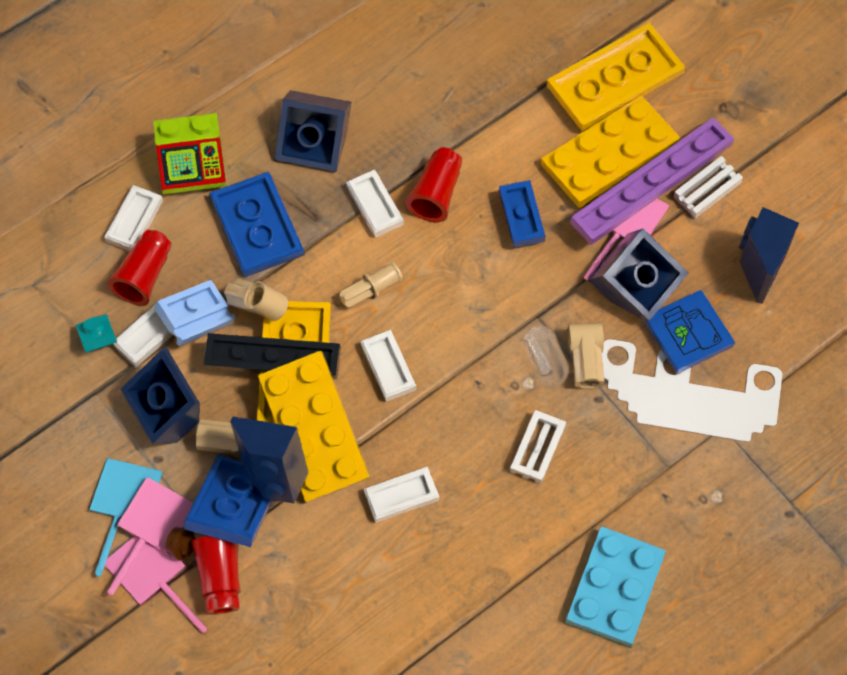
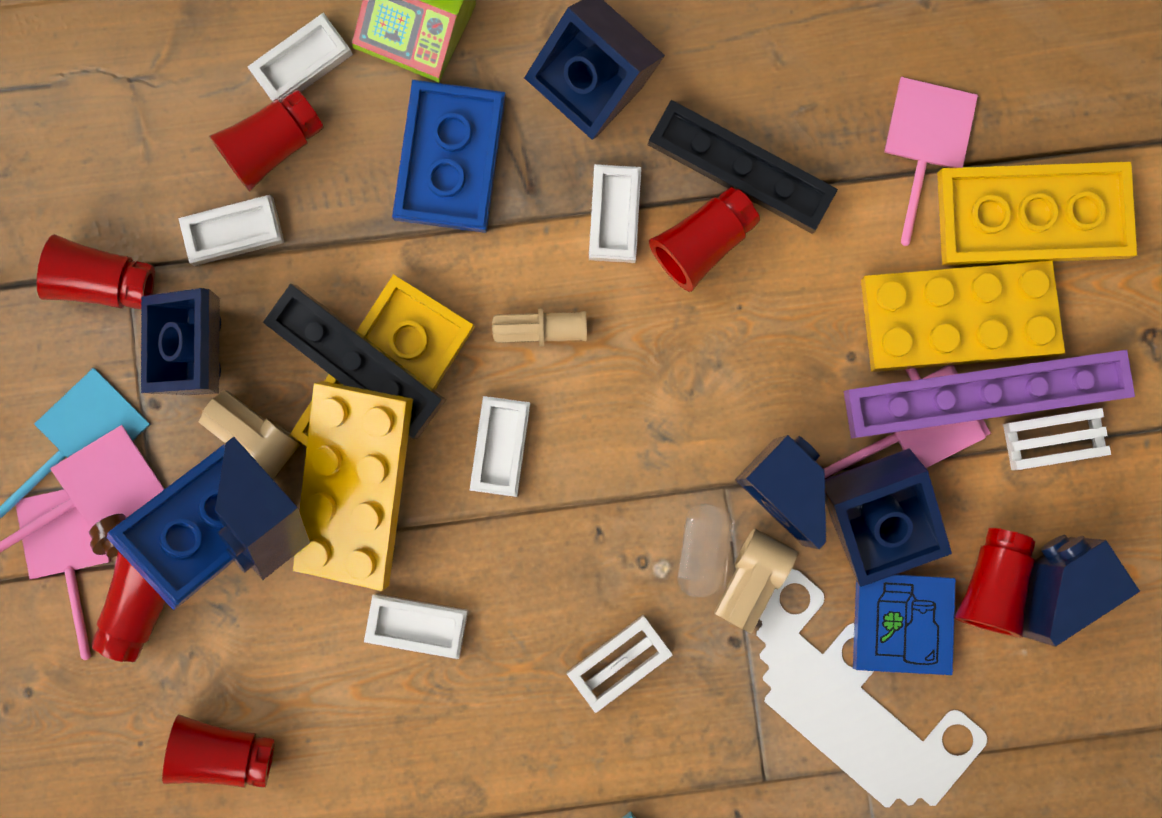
camera: 30 degrees right, 20 degrees up
teal plate [76,314,117,353] -> none
light blue plate [154,280,236,346] -> none
tan piece [224,279,288,321] -> none
blue plate [499,180,546,248] -> none
none -> red plant [36,234,155,309]
none -> red plant [162,714,275,788]
none -> black plate [648,100,838,234]
none -> dark blue slope [735,435,826,549]
none -> bright pink piece [884,77,978,246]
none -> red plant [954,528,1036,638]

